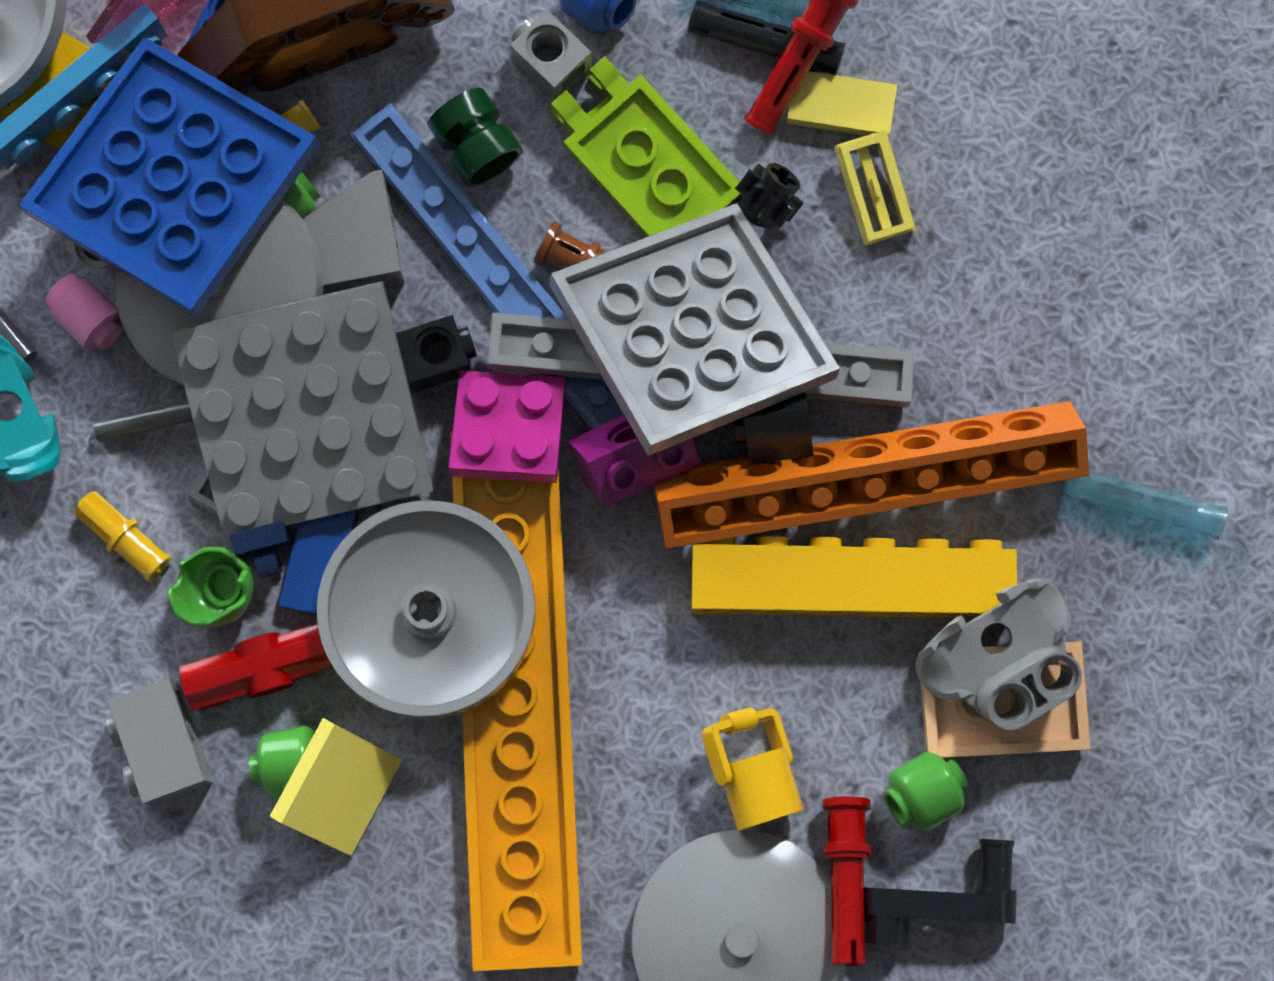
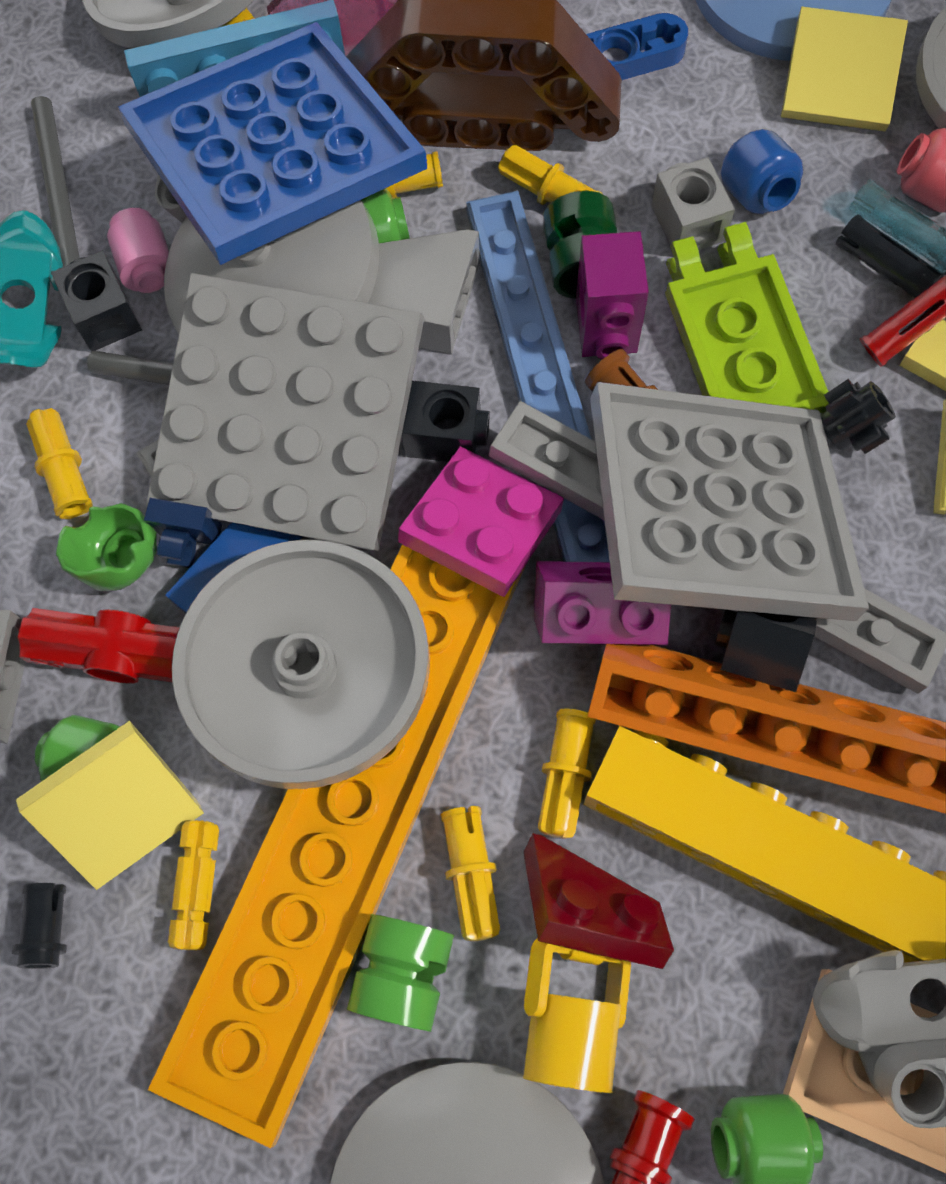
camera: 30 degrees right, 10 degrees down
none -> black pin [12,883,67,969]
none -> black brick [51,250,142,352]
none -> yellow axle [168,820,219,951]
none -> bright green wheel [347,914,454,1032]
none -> yellow axle [440,806,500,941]
none -> yellow axle [498,145,603,205]
none -> dark red wing [523,833,674,969]
none -> yellow axle [538,708,596,839]
none -> magenta brick [576,231,649,359]

